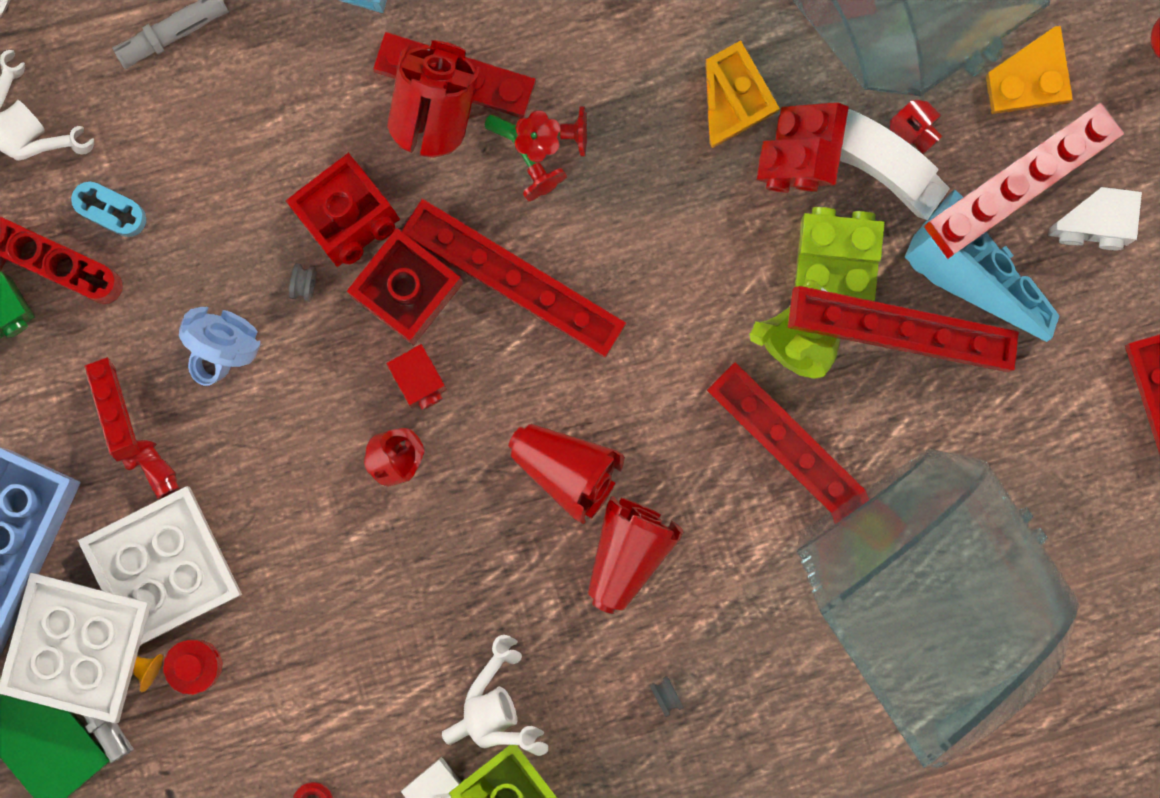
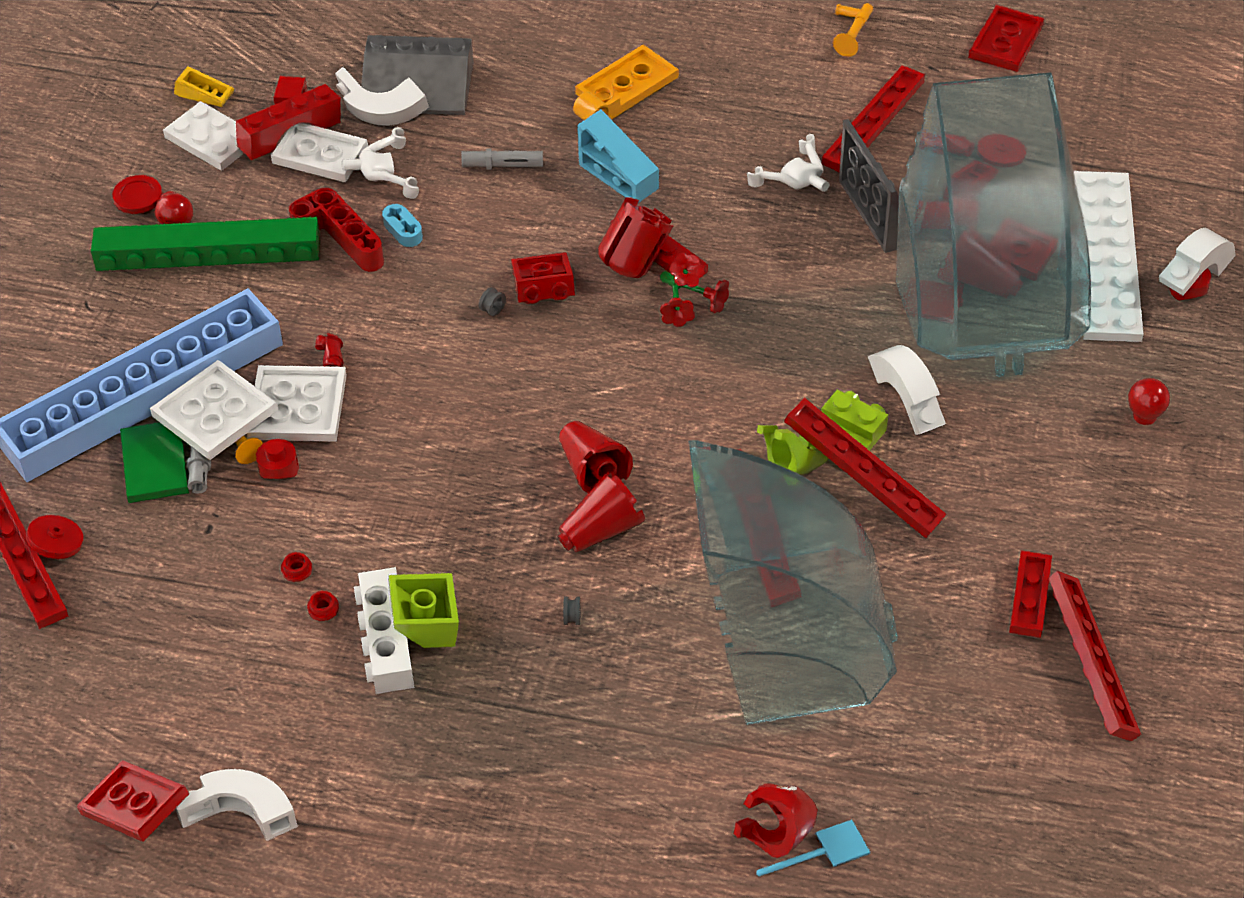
camera: 30 degrees right, 35 degrees down
red piece [84,357,140,462] -> none
light blue tile [179,307,260,386] -> none
red brick [347,228,463,346] -> none
red piece [364,428,425,487] -> none
red brick [386,344,447,410] -> none
red plate [402,199,626,358] -> none
white piece [442,635,548,756] -> none
light orange wing [705,40,780,148] -> none
red plate [756,102,849,193] -> none
red piece [890,100,943,155] -> none
medium azure wedge [905,190,1060,342] -> none
plate [923,103,1124,259] -> none
light orange wing [986,26,1073,114] -> none
white slope [1048,187,1142,250] -> none

